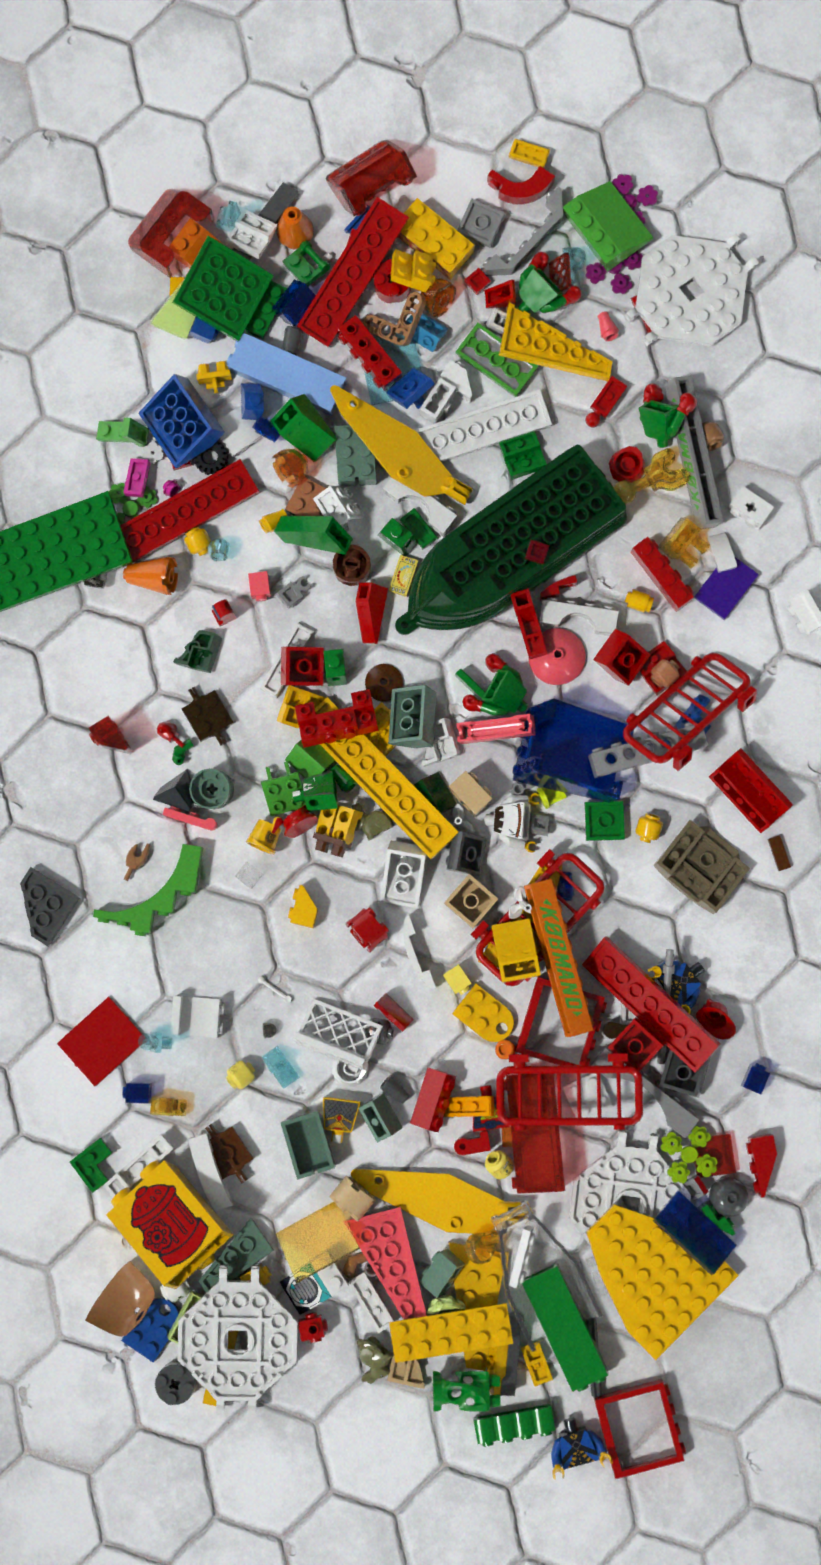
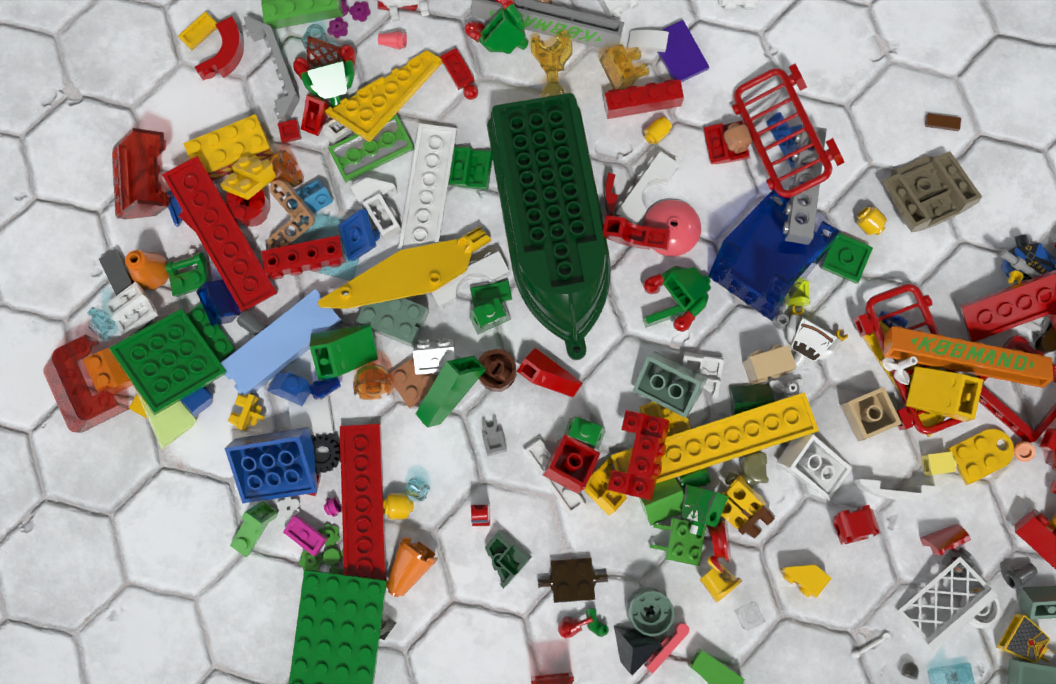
camera: 70 degrees left, 5 degrees down
coral brick [248,571,271,601] -> none
yellow cone [259,509,287,534] -> none
reddish brown dish [365,664,403,702] -> none
light yellow tile [388,555,418,597] -> none
dark grey brick [446,831,487,876] -> none
coral piece [456,714,536,744] -> none
light grey plate [457,198,506,248] -> none
dark red tile [525,540,549,565] -> none
light grey tile [529,814,550,836] -> none
red brick [593,629,651,686] -> none
red hat [609,446,645,485] -> none
red brick [709,748,793,833] -> none

